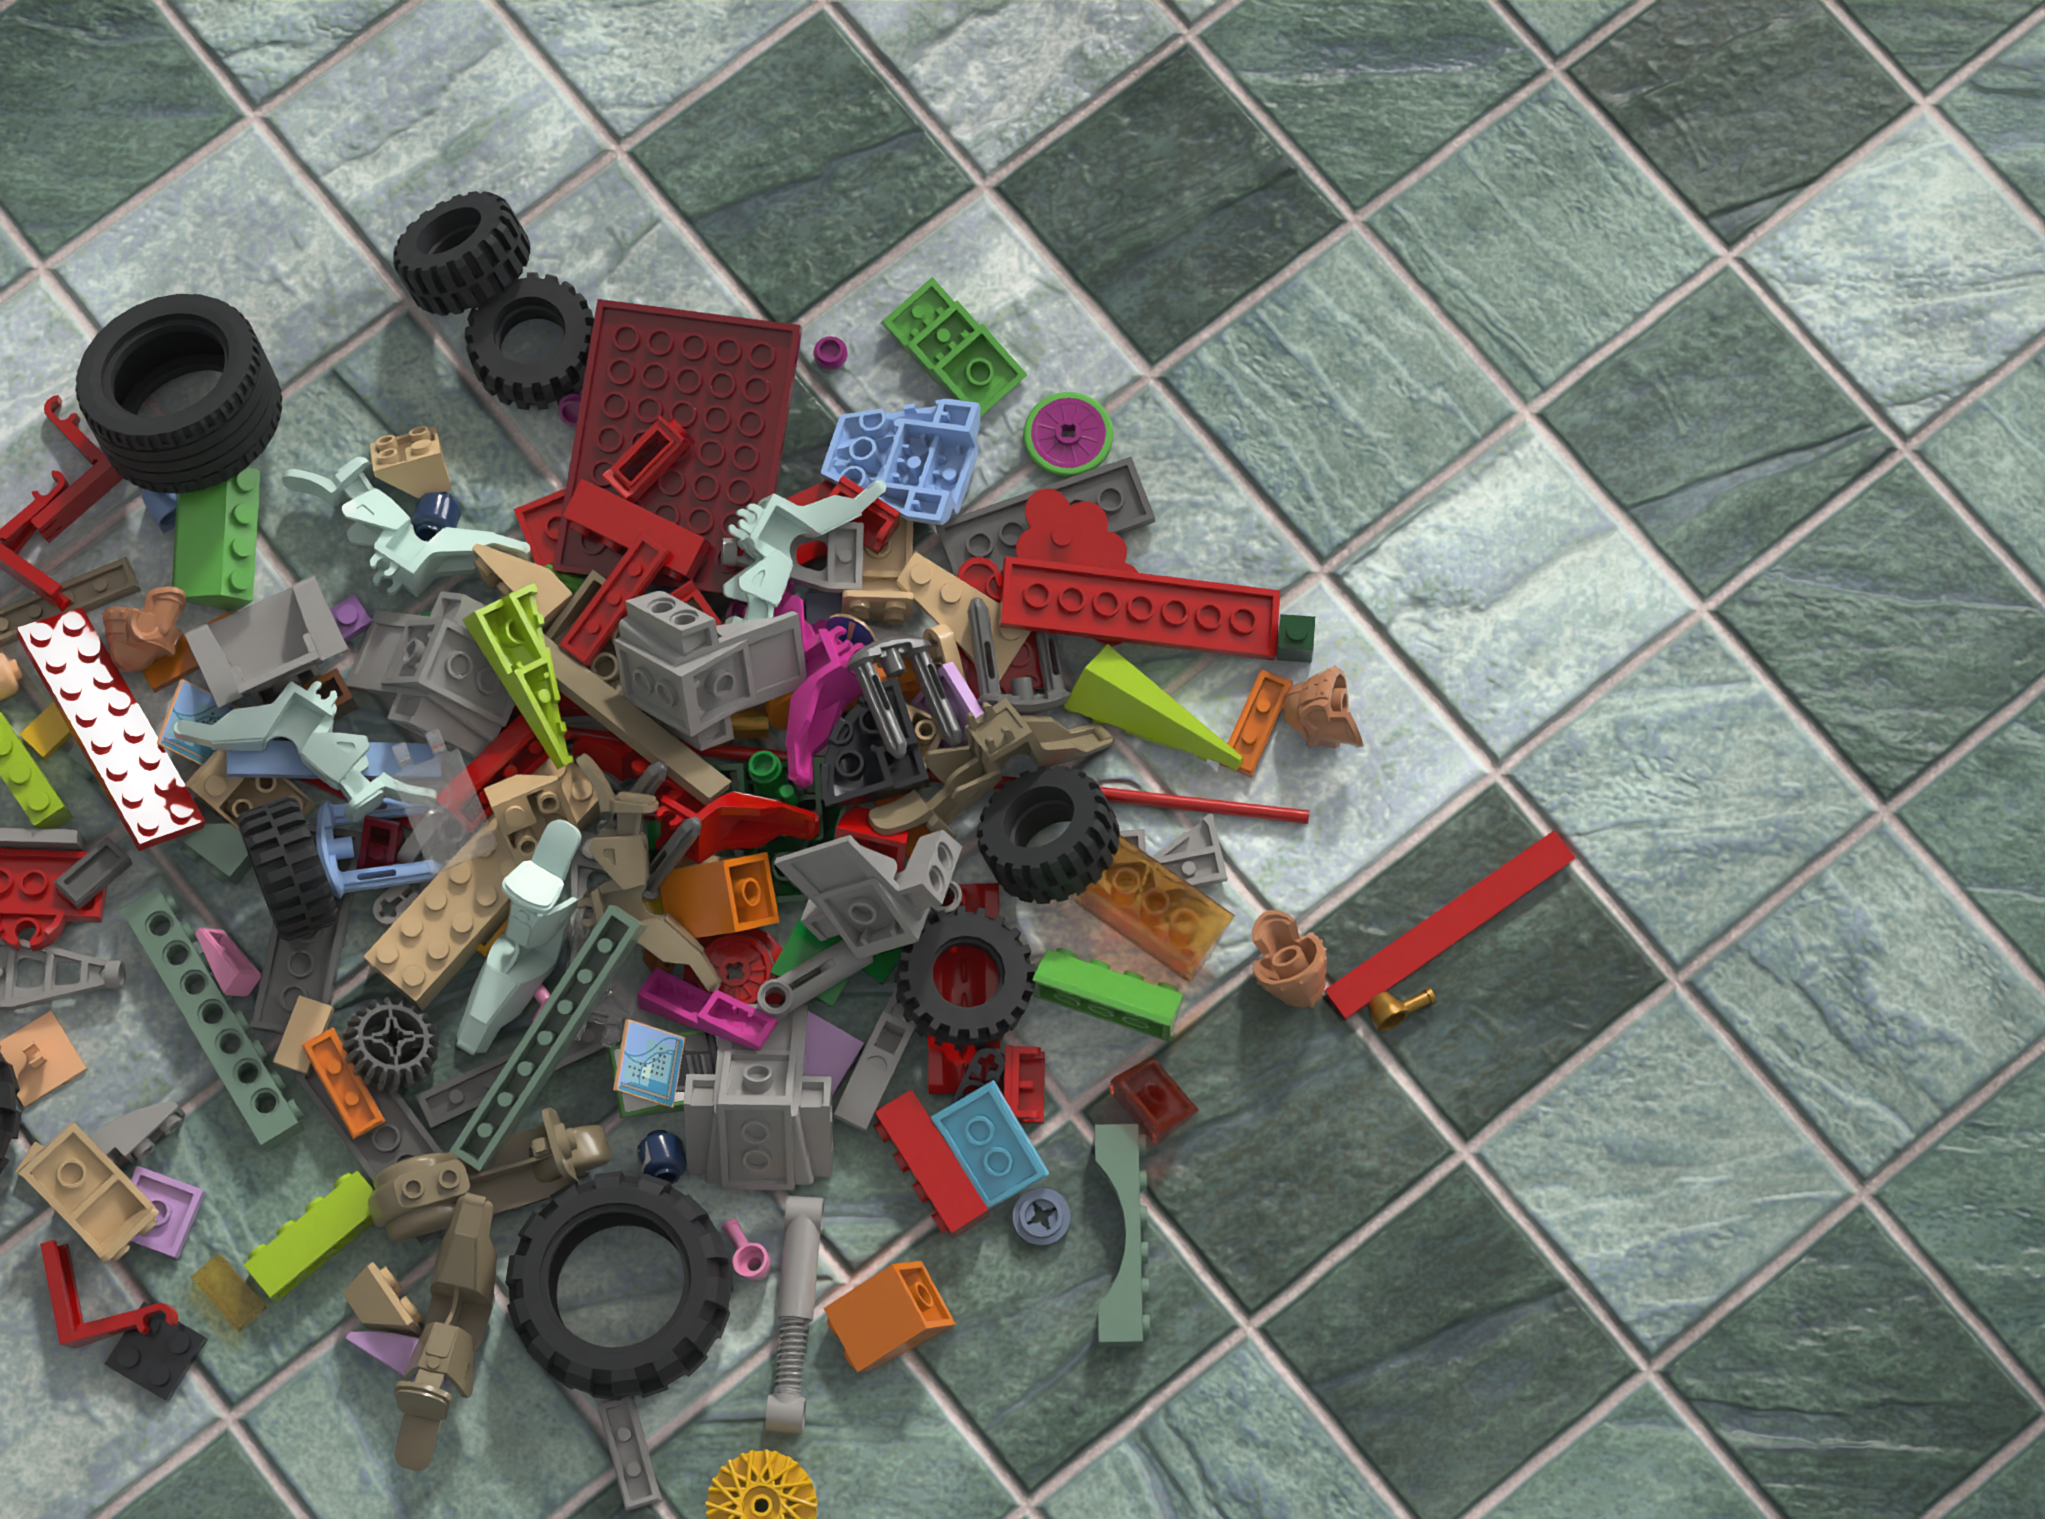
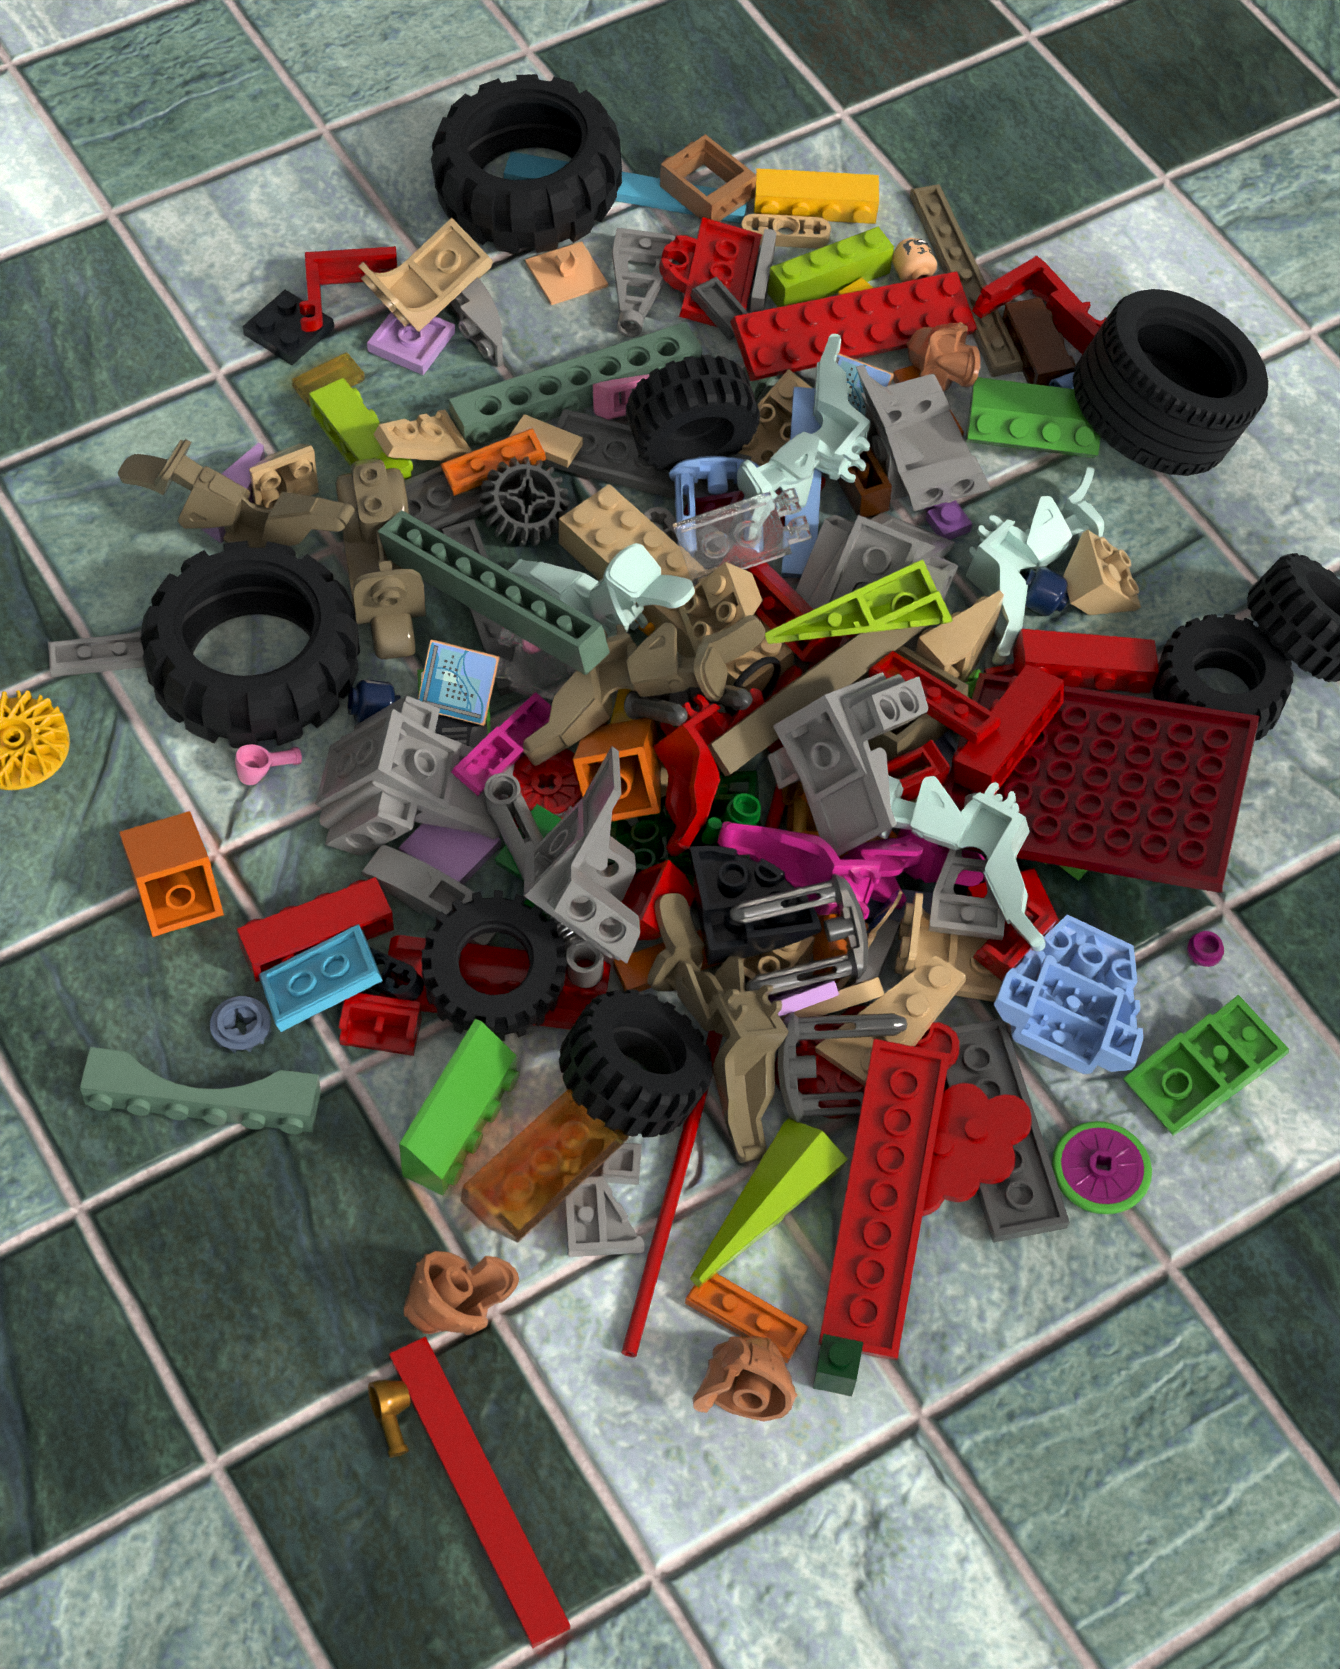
camera: 90 degrees right, 15 degrees down
red window [601,415,691,504] -> none
light grey piece [765,1195,825,1434] -> none
clear red slope [1110,1056,1199,1146] -> none
none -> tan wing [374,409,472,462]
none -> reddish brown brick [1002,297,1076,386]
none -> red brick [1012,629,1159,693]

